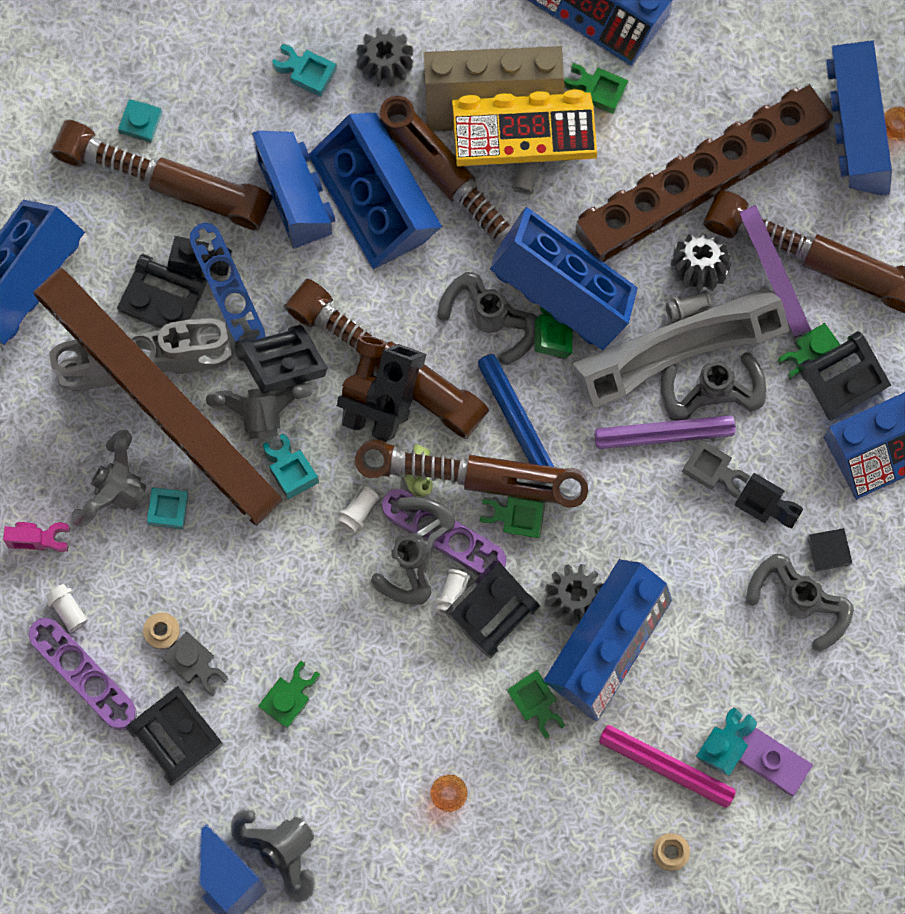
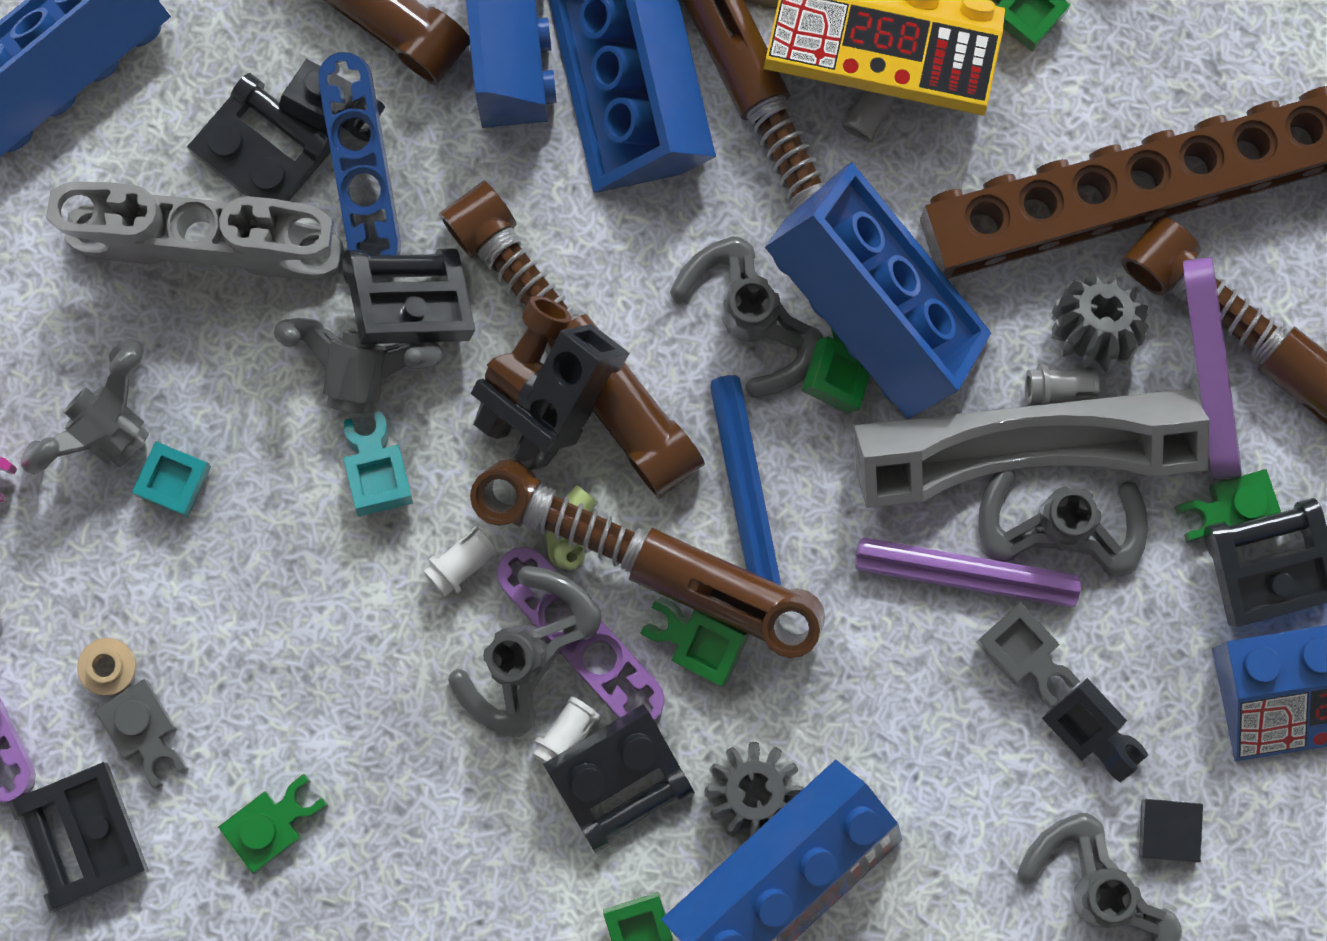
camera: 15 degrees right, 5 degrees up
reddish brown beam [33,267,283,526] -> none

